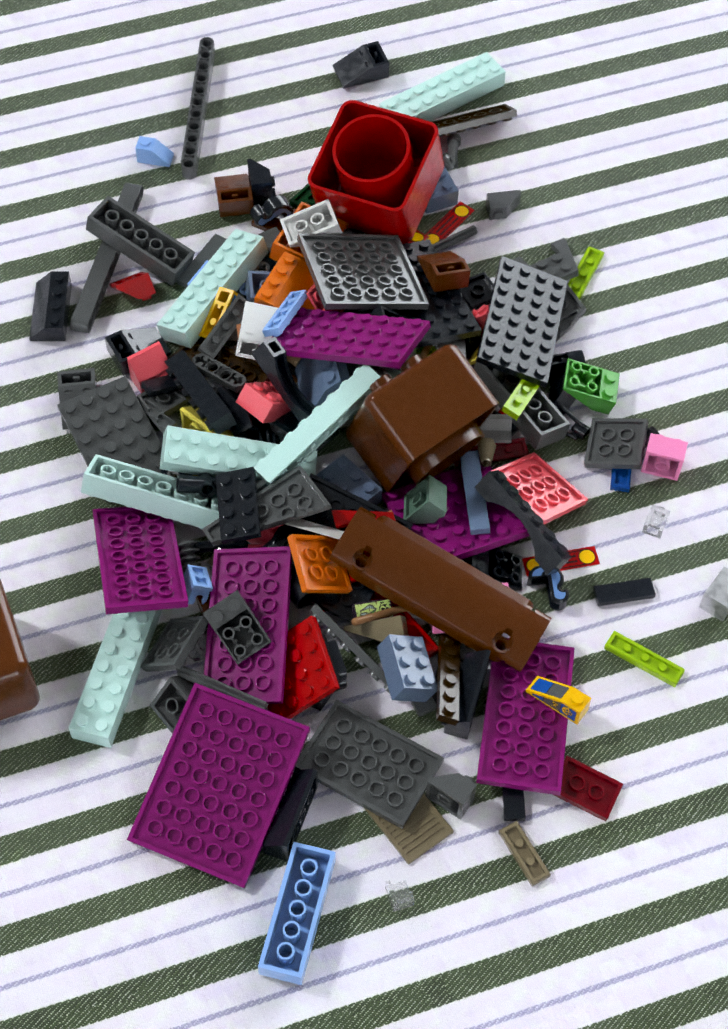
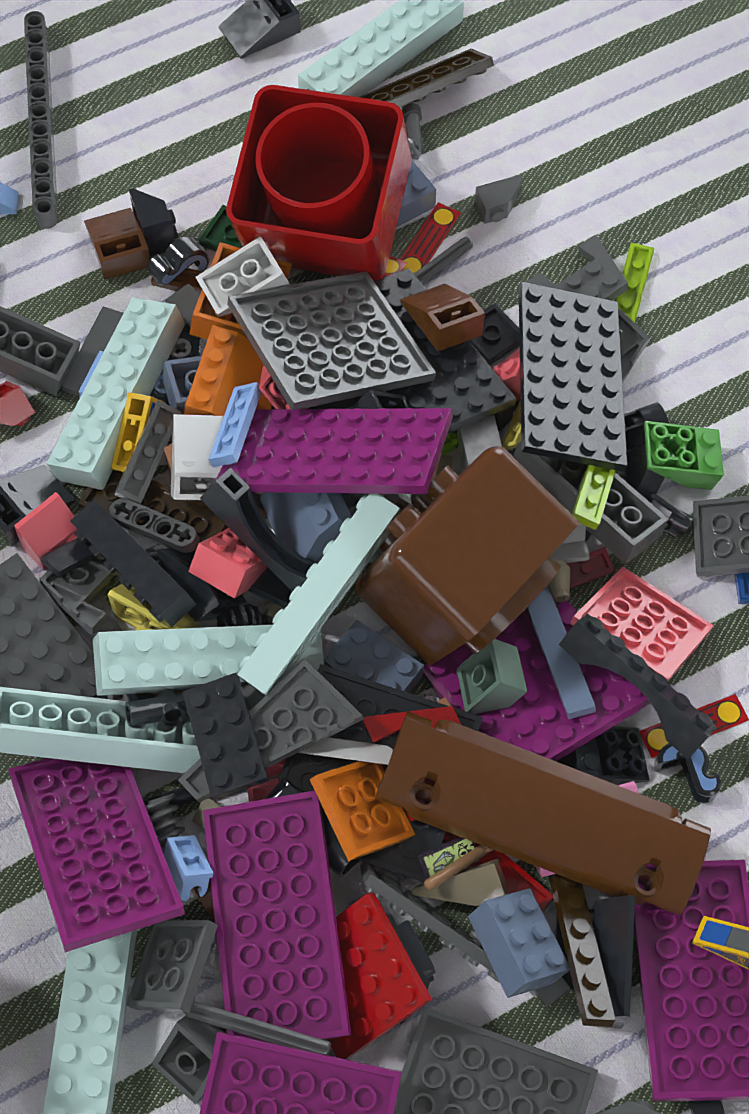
camera: 10 degrees left, 5 degrees up
dark grey slope [203,589,272,665] -> none

